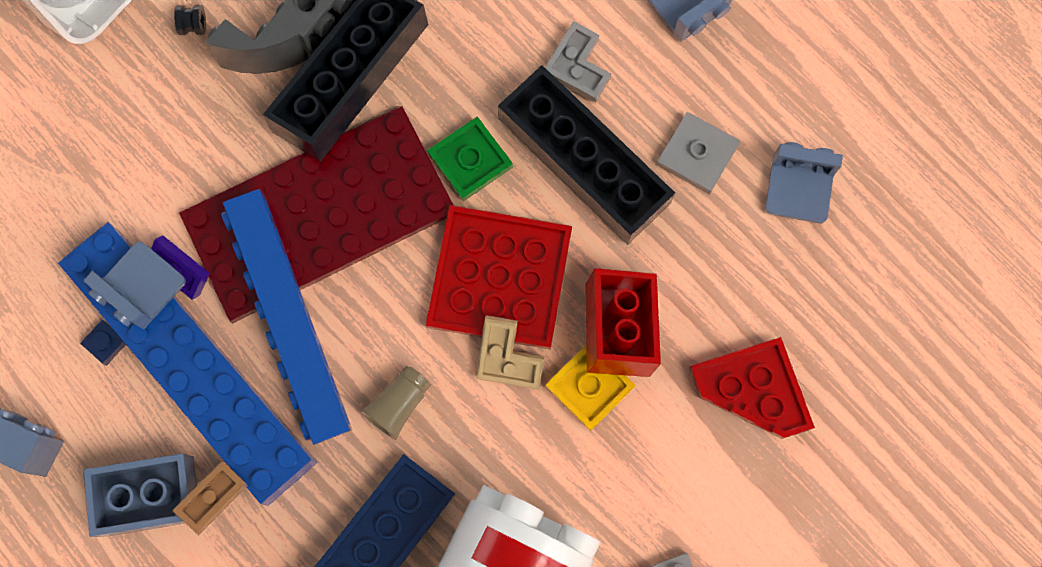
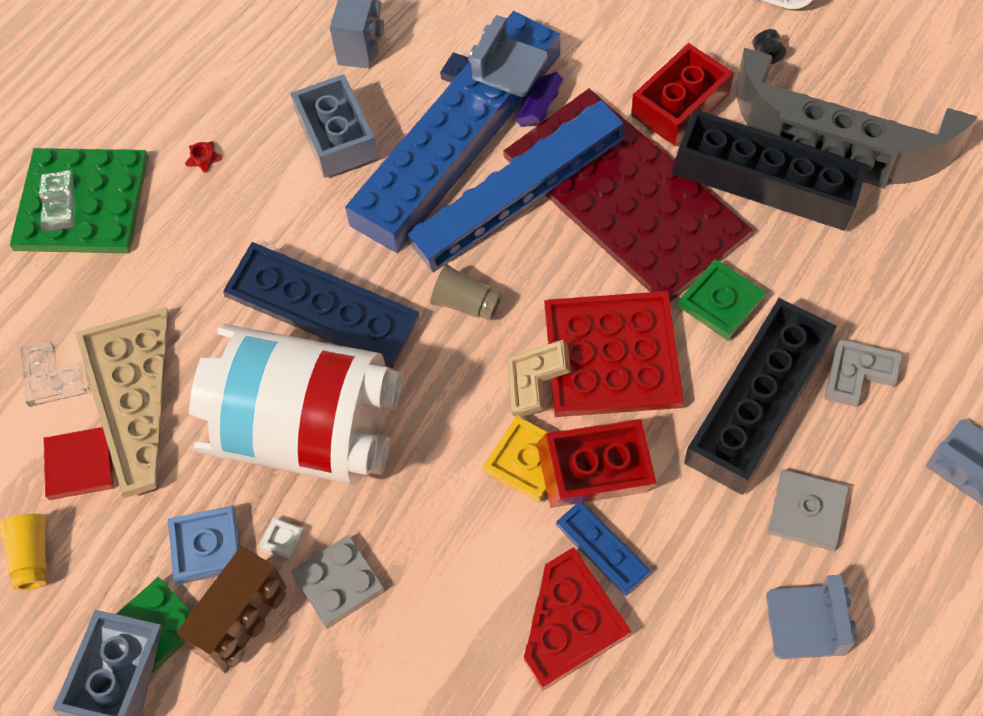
camera: 80 degrees right, 15 degrees down
medium nougat plate [172,461,248,536] -> none
none -> blue tile [556,503,651,597]
none -> red brick [631,43,734,146]

